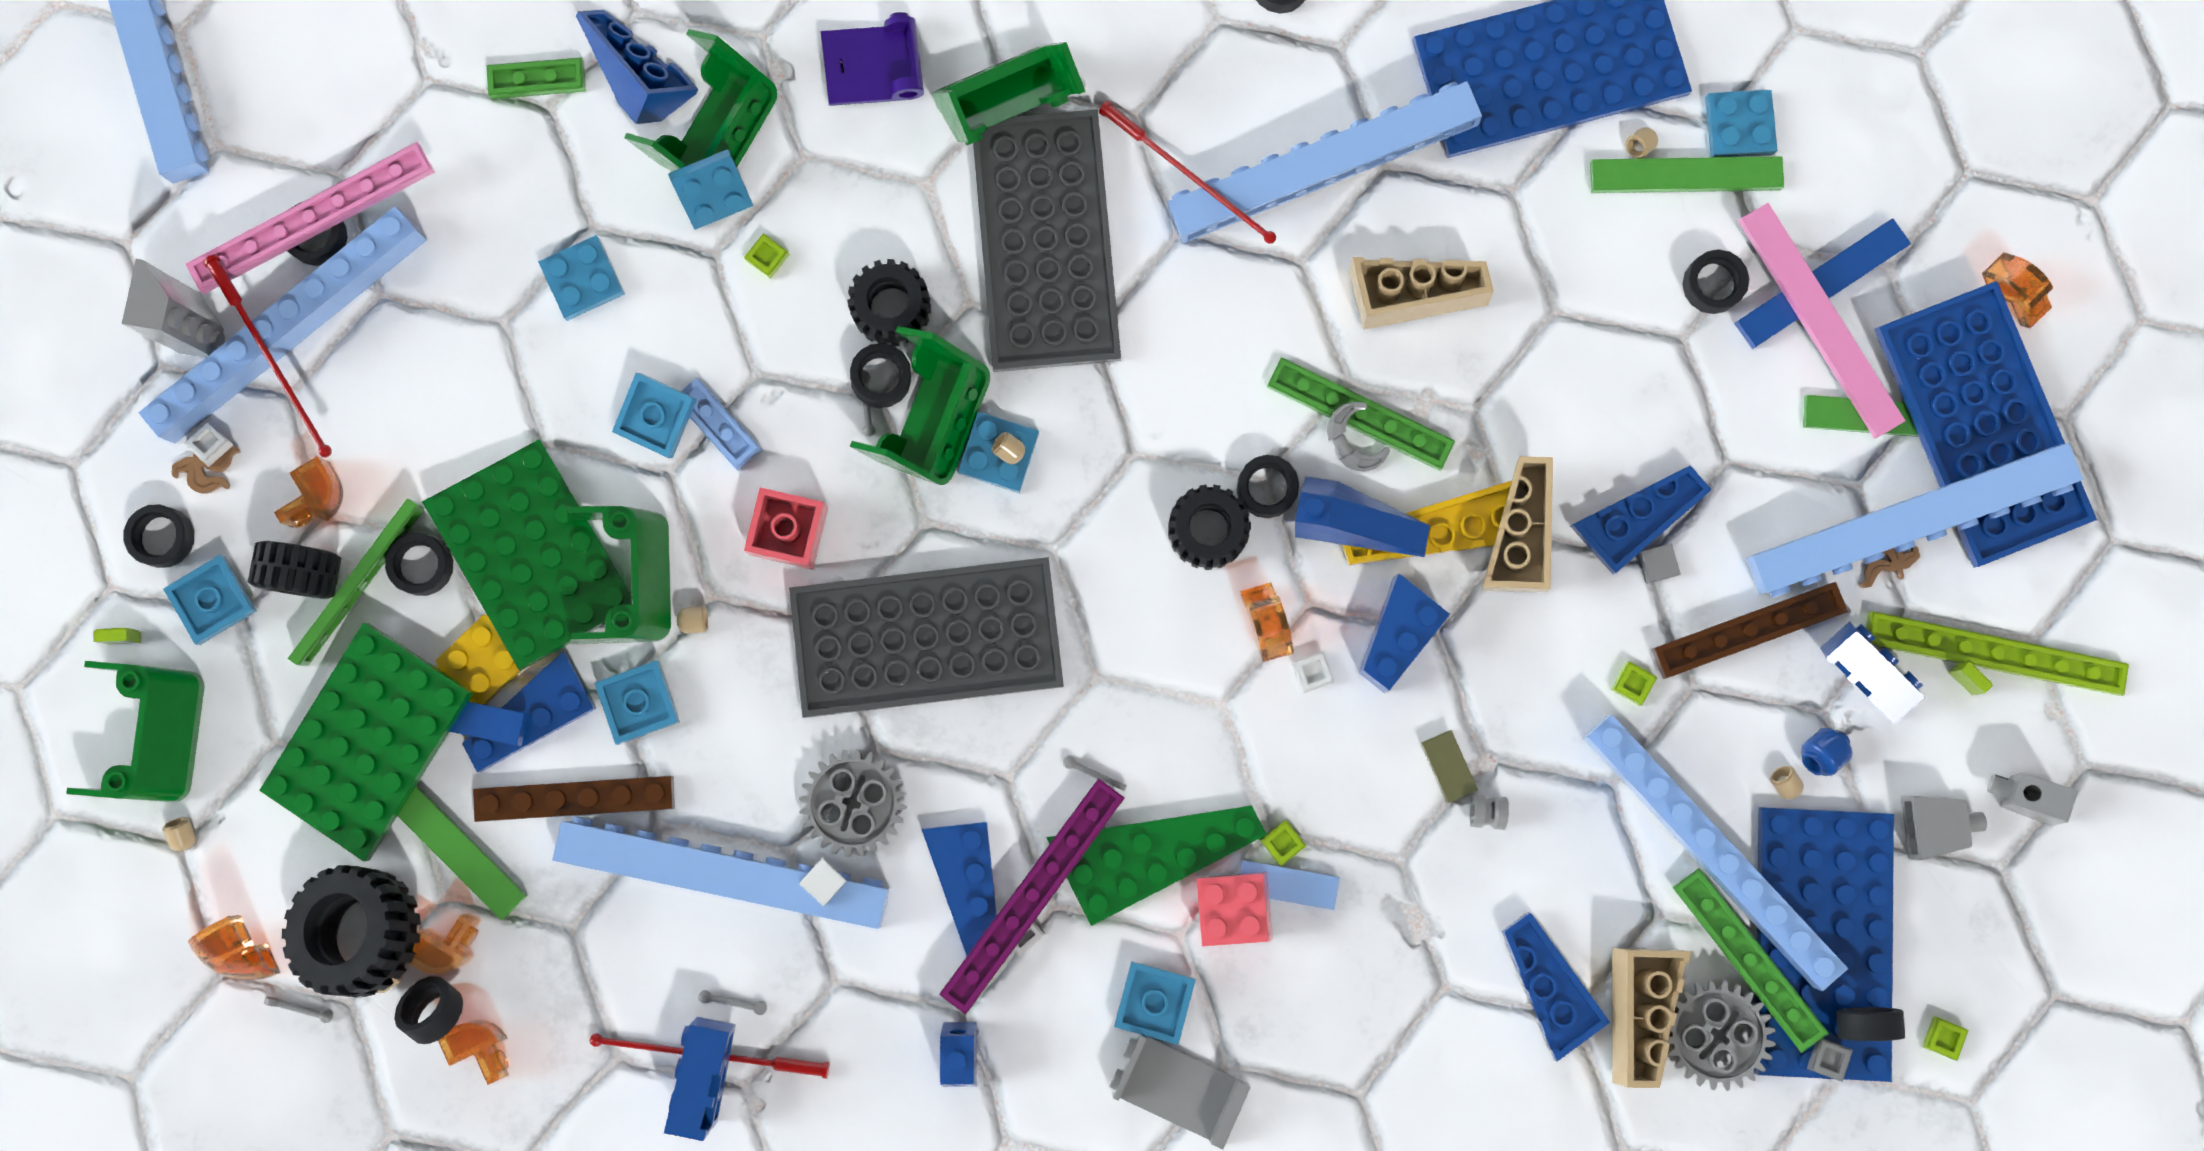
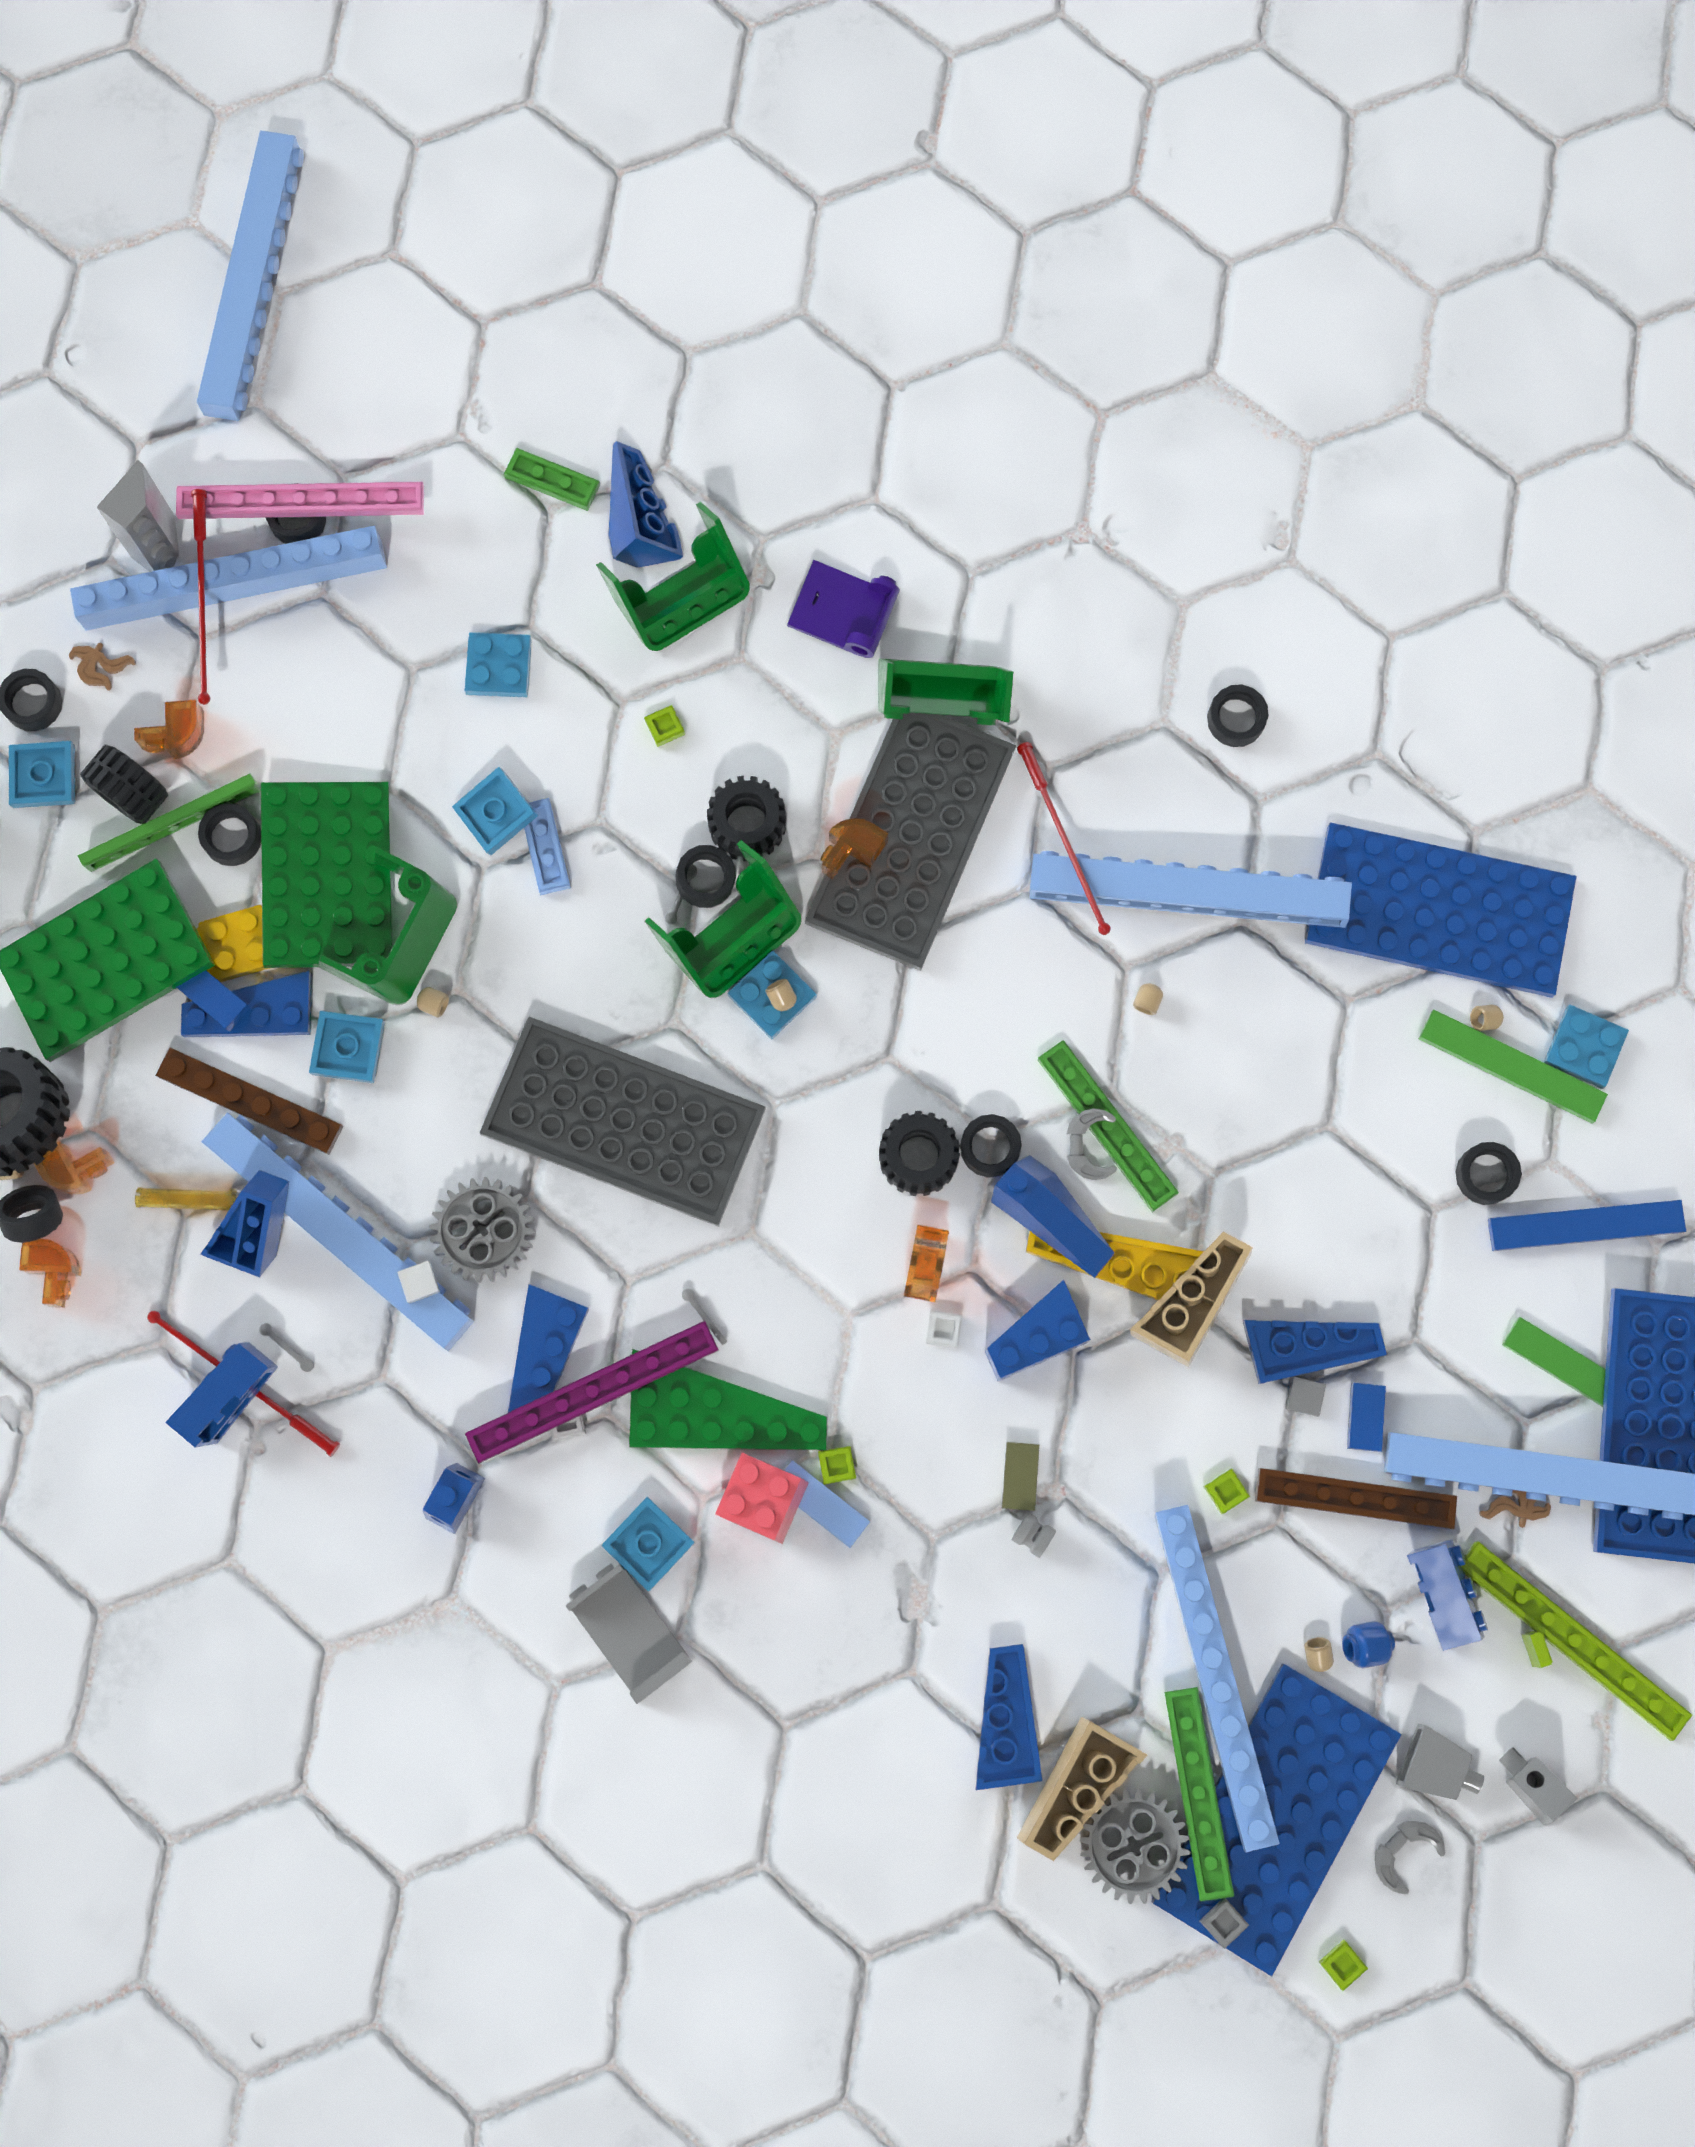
camera: 30 degrees right, 5 degrees down
white tile [183,421,233,467] -> none
bright green tile [398,785,528,920] -> none
dark azure plate [668,149,754,230] -> none
coral brick [744,487,829,570] -> none
tan wedge [1349,257,1494,330] -> none
bright pink tile [1738,203,1905,439] -> none
black tyre [1836,1007,1905,1041] -> none
none -> clear yellow pin [135,1187,237,1211]
none -> blue wedge [200,1170,290,1278]
none -> clear orange brick [820,818,889,879]
none -> tan piece [1133,983,1163,1015]
none -> blue tile [1347,1383,1386,1452]
none -> light grey piece [1374,1820,1445,1894]

